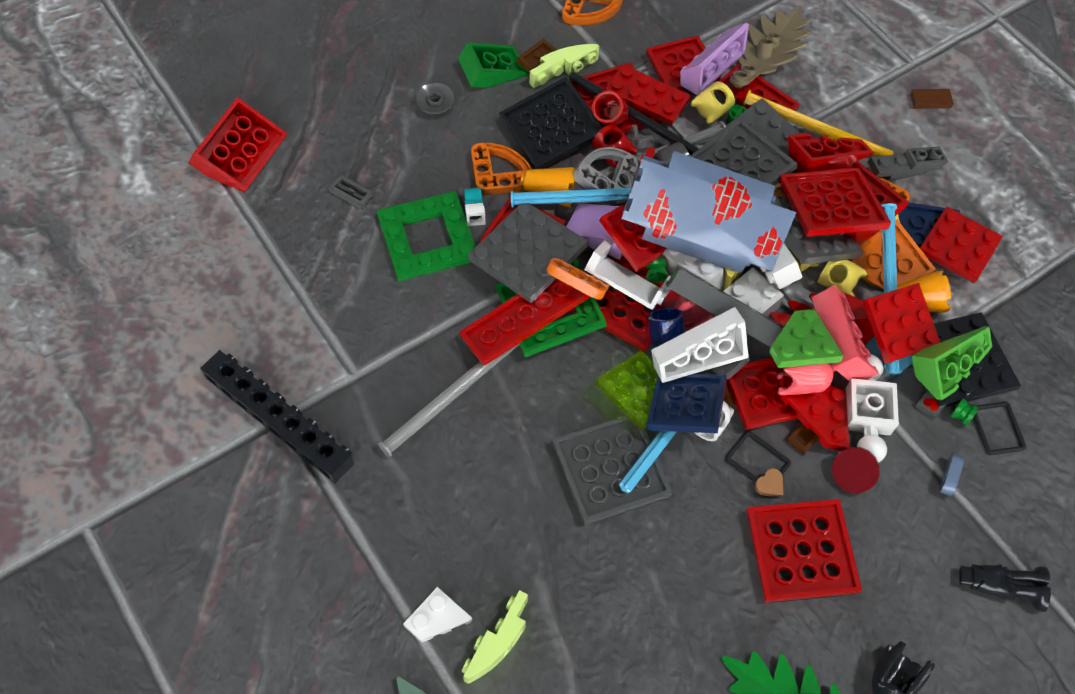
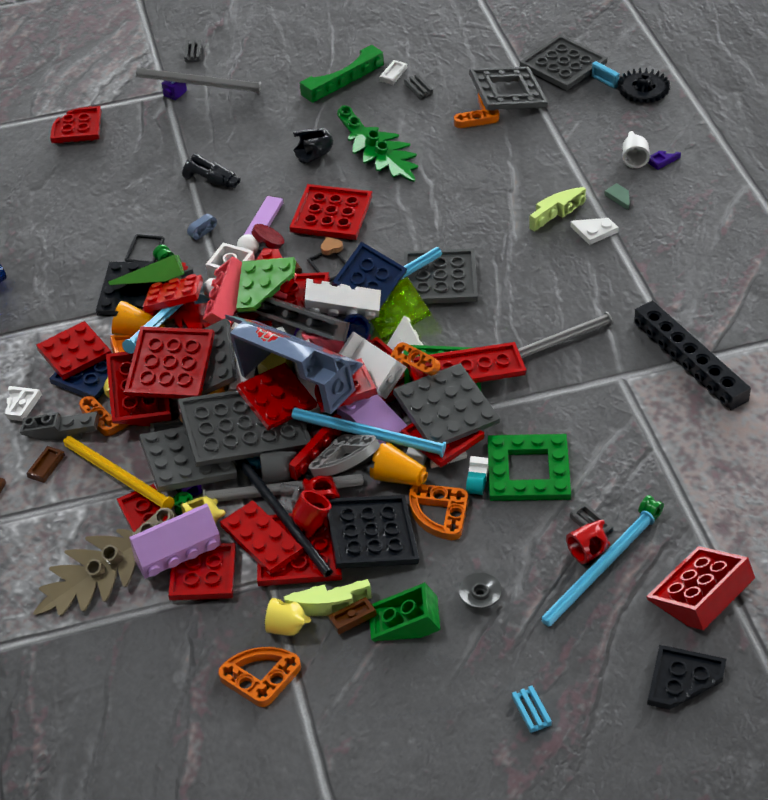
camera: 155 degrees left, 15 degrees down
red wedge [787,133,873,173] -> none
none -> white wing [5,386,42,421]
none -> reddish brown tile [26,446,65,483]
none -> lavender tile [244,196,283,244]
none -> light yellow piece [265,598,311,636]
none -> white wing [387,316,423,353]
none -> medium azure tile [512,686,552,733]
none -> medium azure axle [542,511,655,627]
none -> red piece [566,520,611,564]
none -> green wheel [638,495,664,520]
none -> black plate [647,644,726,710]

